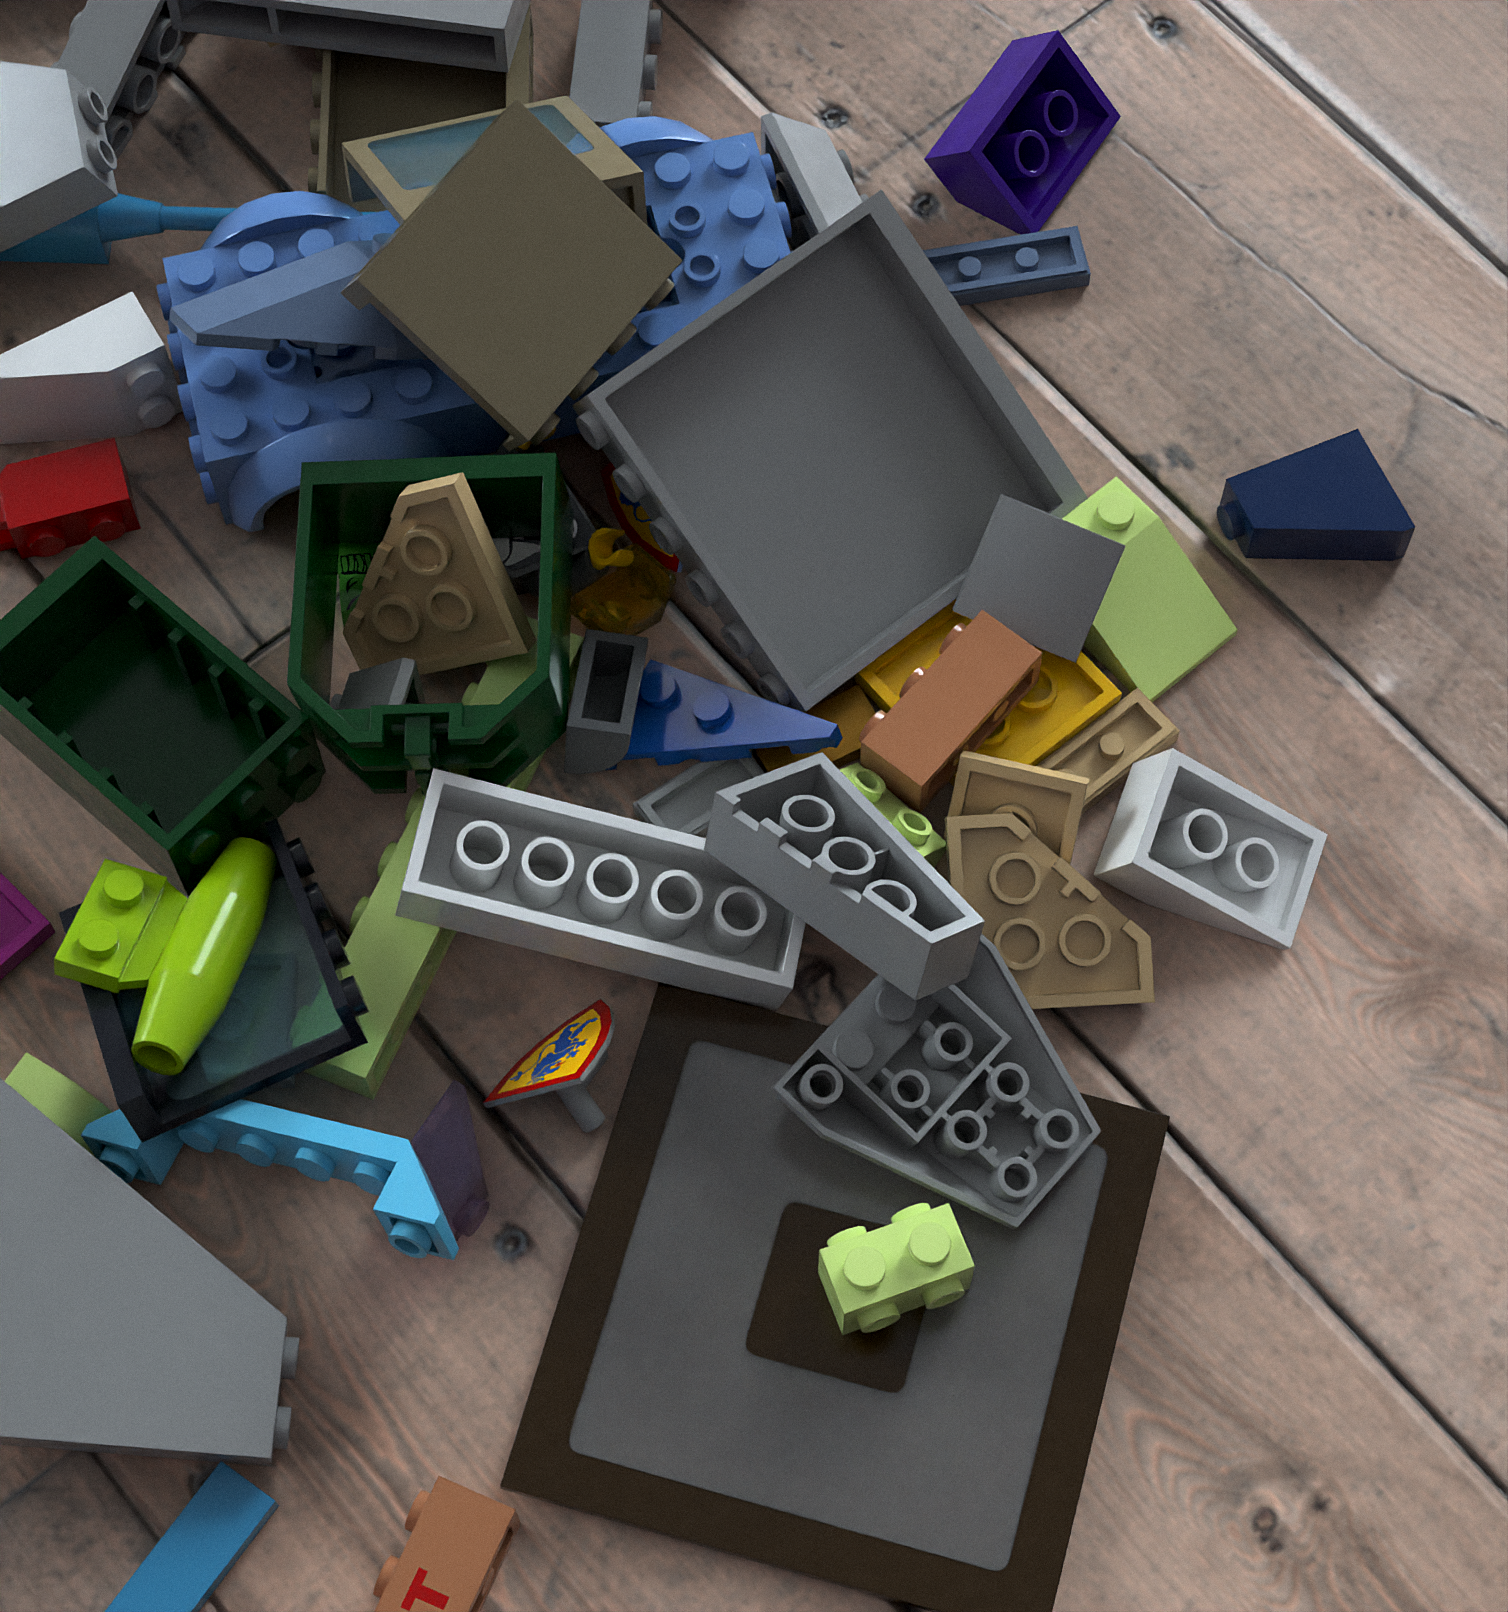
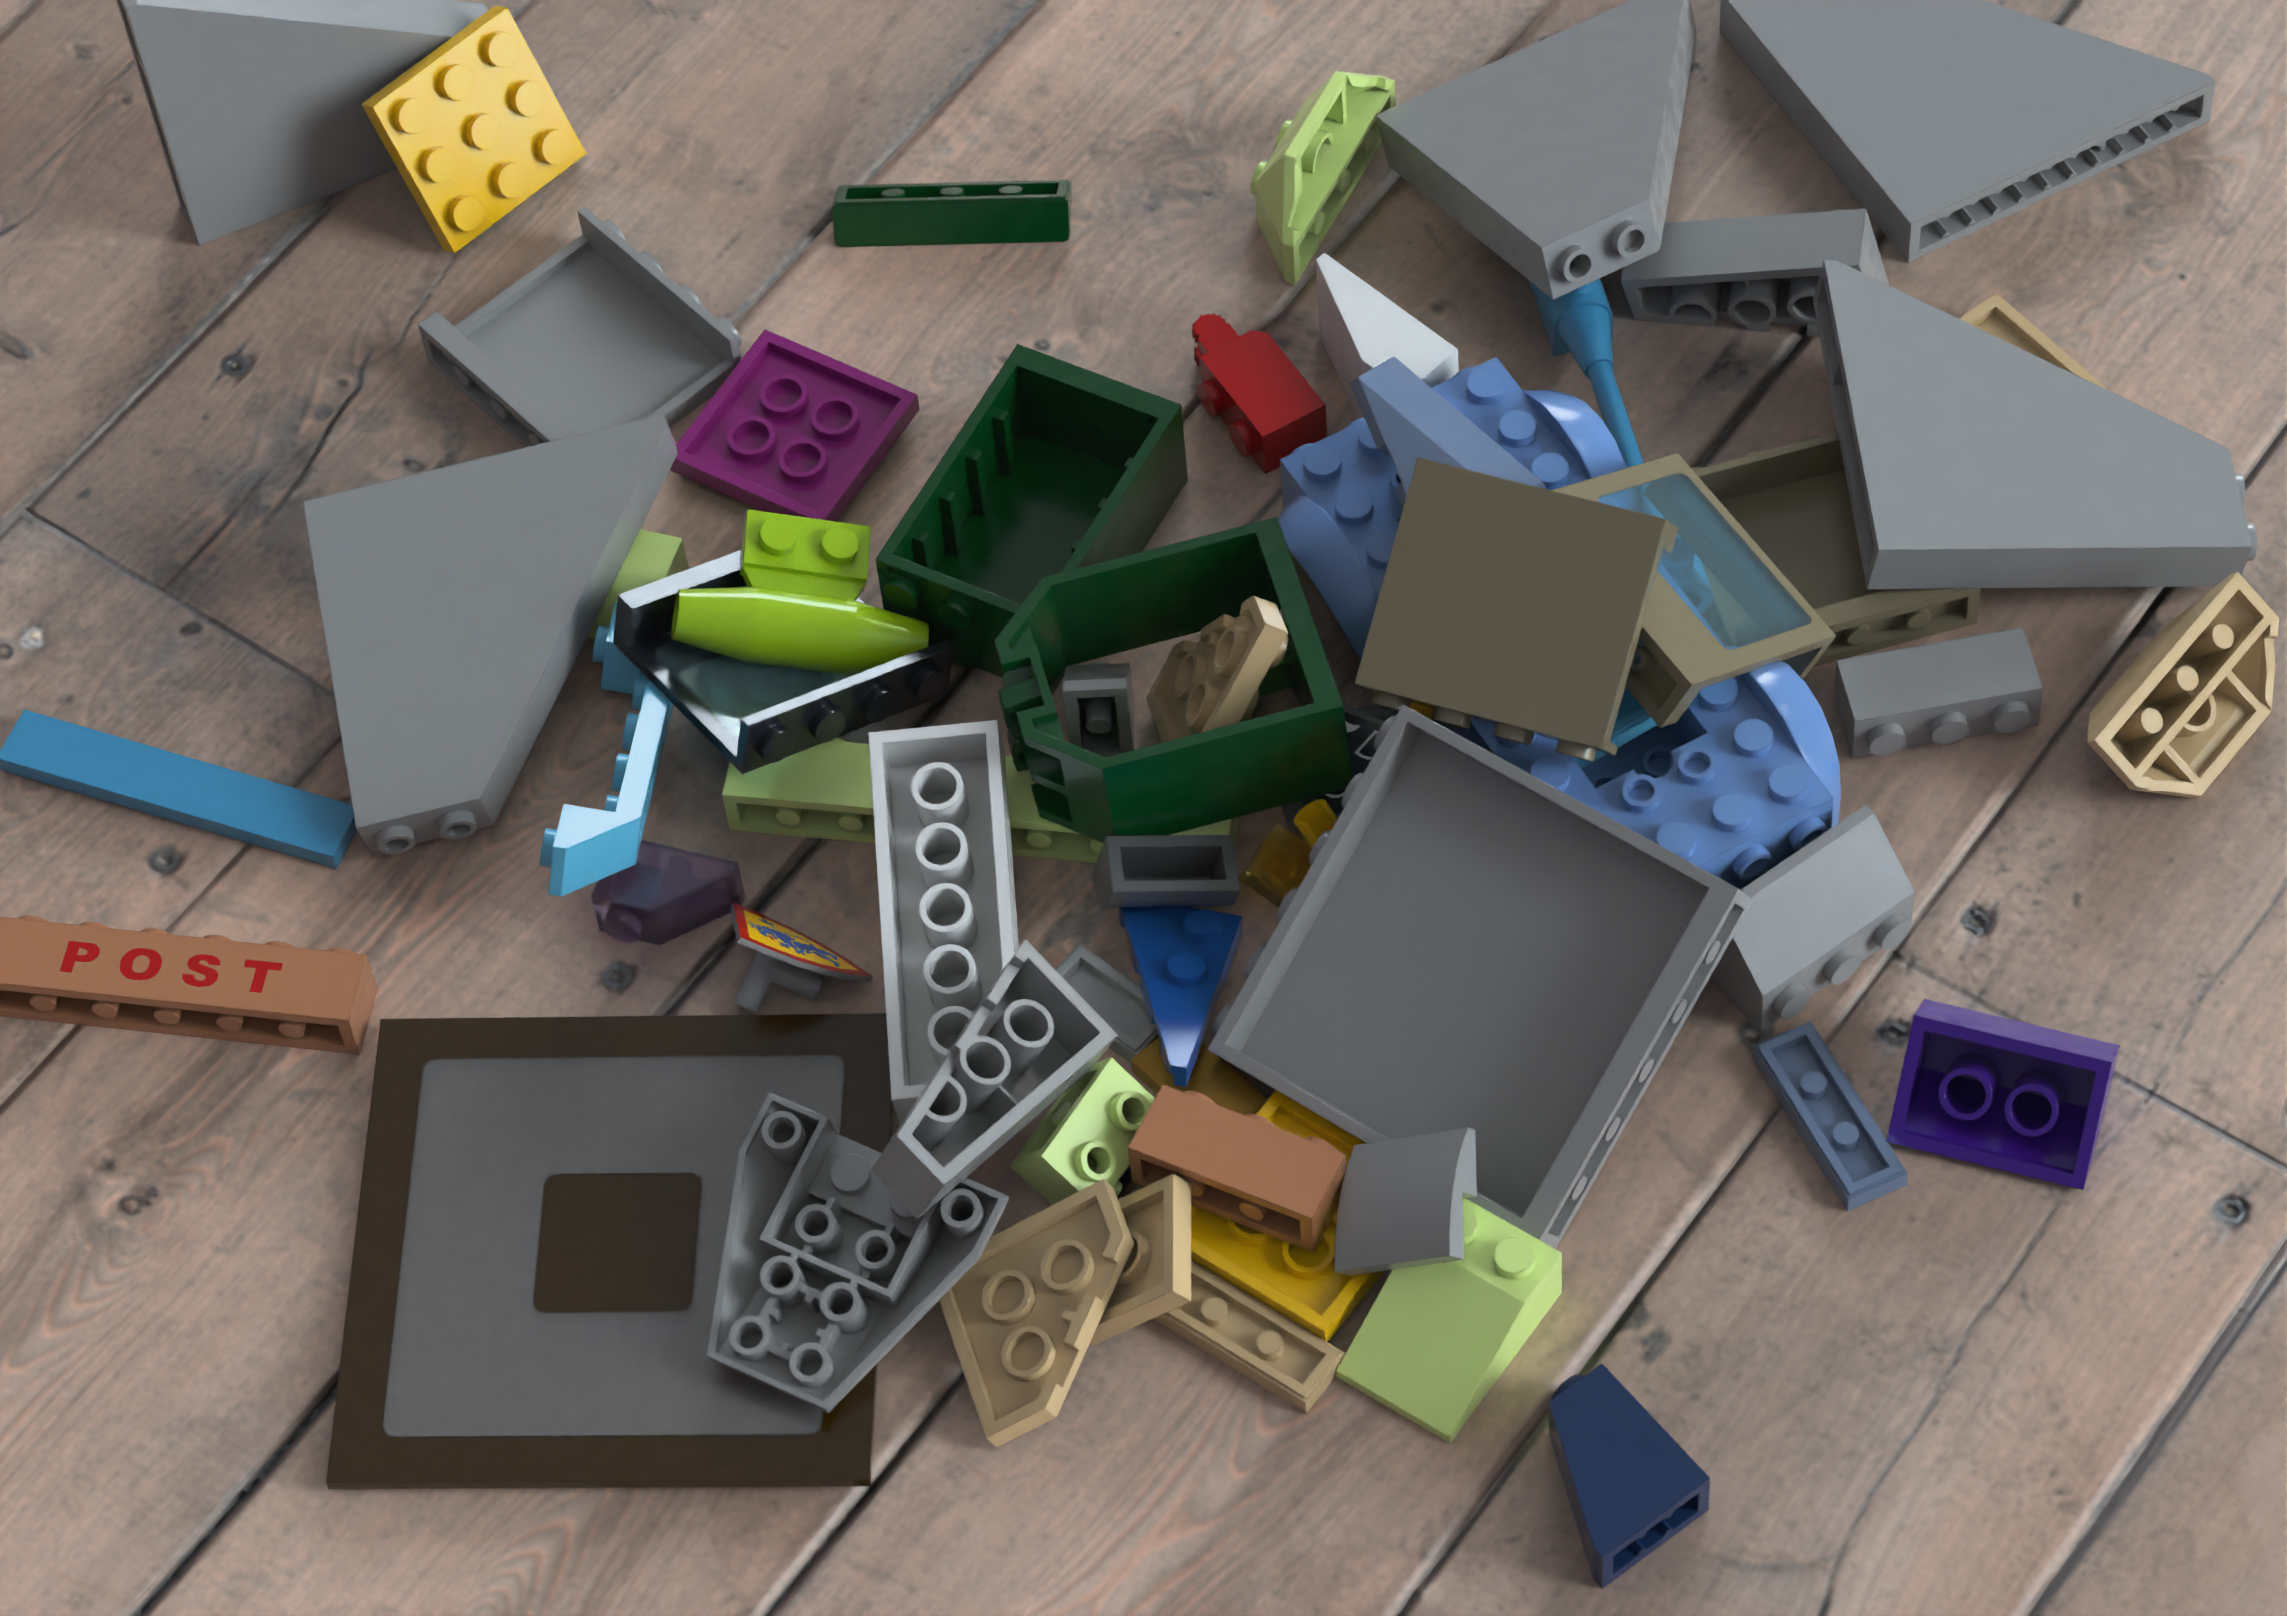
camera: 80 degrees right, 10 degrees down
yellowish green brick [818,1203,975,1335] -> none
white slope [1093,748,1328,950] -> none

